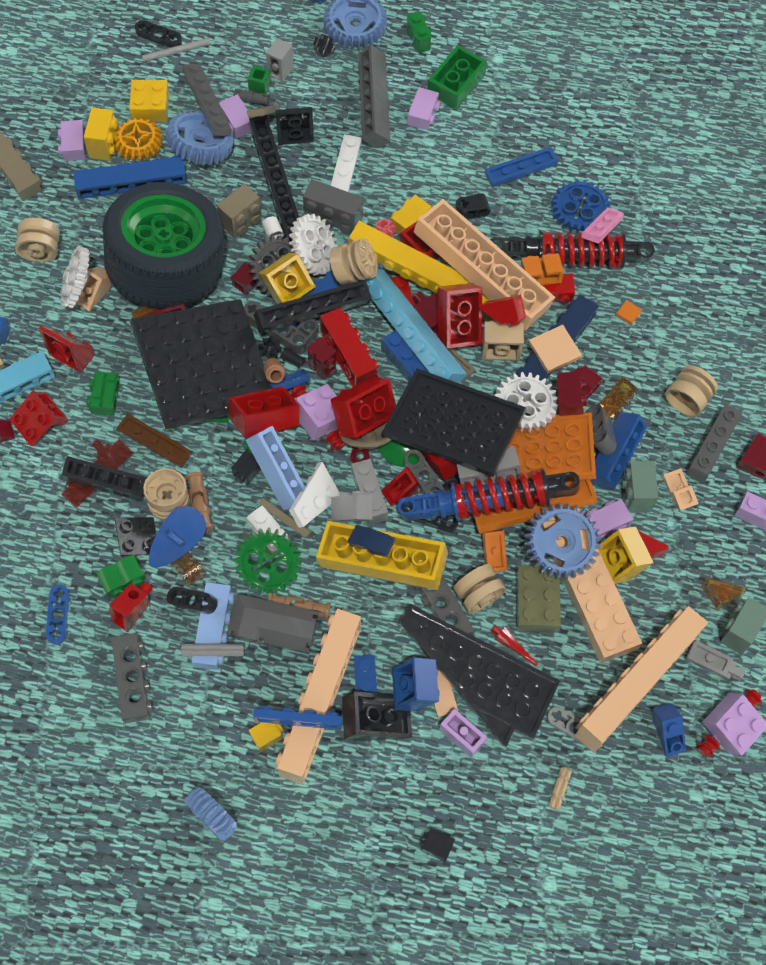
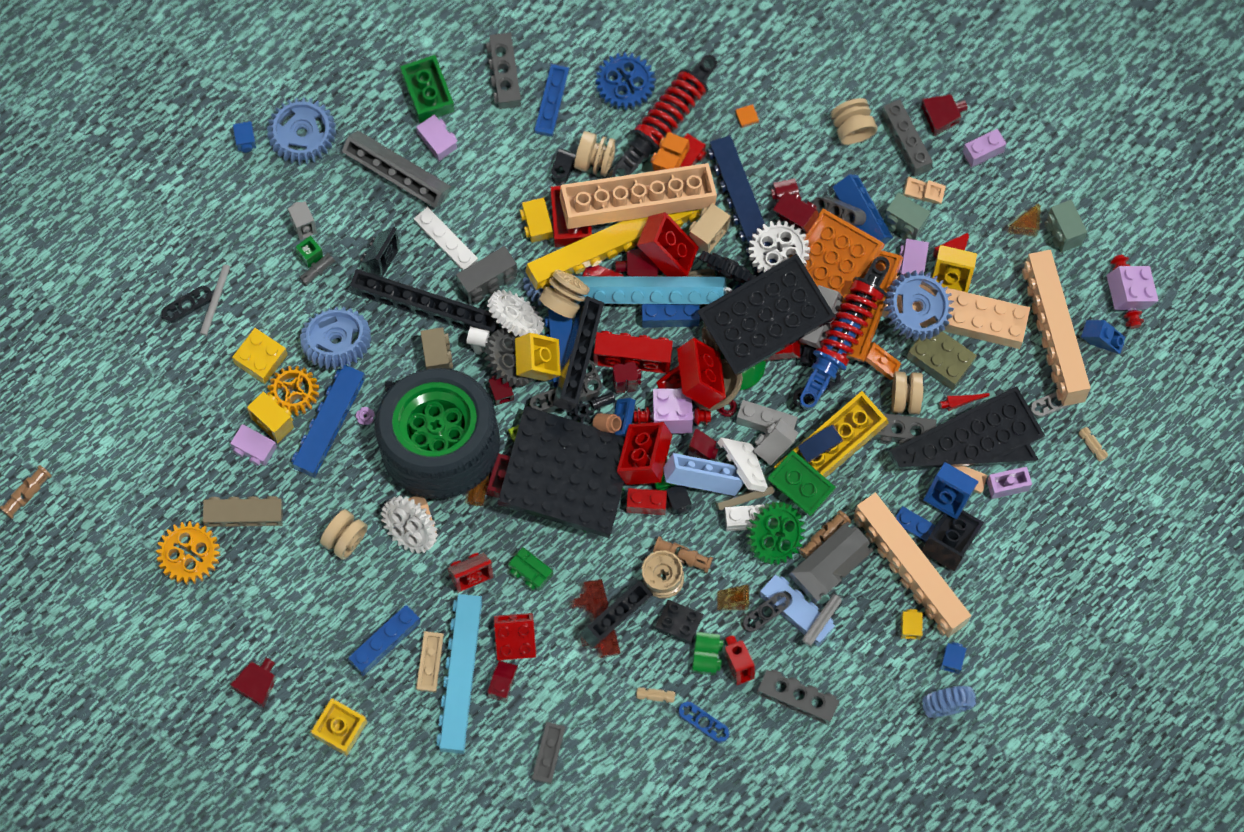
camera: 55 degrees left, 5 degrees up
reddish brown tile [116,413,193,468] -> none
blue shield [149,506,206,568] -> none
dark grey plate [182,63,232,136] -> none
lavender brick [219,94,250,138] -> none
dark tan tile [247,104,280,118] -> none
blue plate [253,706,342,730] -> none
black gear [313,34,336,56] -> none
coral gear [375,219,397,238] -> none
red slope [381,467,419,507] -> none
dark grey beam [403,450,444,494] -> none
green brick [406,11,431,53] -> none
black brick [420,828,455,863] -> none
red slope [478,294,526,326] -> none
light nougat tile [529,325,582,374] -> none
bright pink tile [582,208,624,244] -> none
clear orange slope [600,376,638,419] -> none
light grey hinge [685,640,745,682] -> none
none -> dark grey brick [486,32,521,109]
none -> tan wheel [574,131,616,177]
none -> red brick [626,488,667,515]
none -> tan axle [636,687,675,703]
none -> dark red slope [688,428,719,460]
none -> black gear [699,251,756,284]
none -> green tile [767,450,836,517]
none -> blue brick [940,642,967,674]

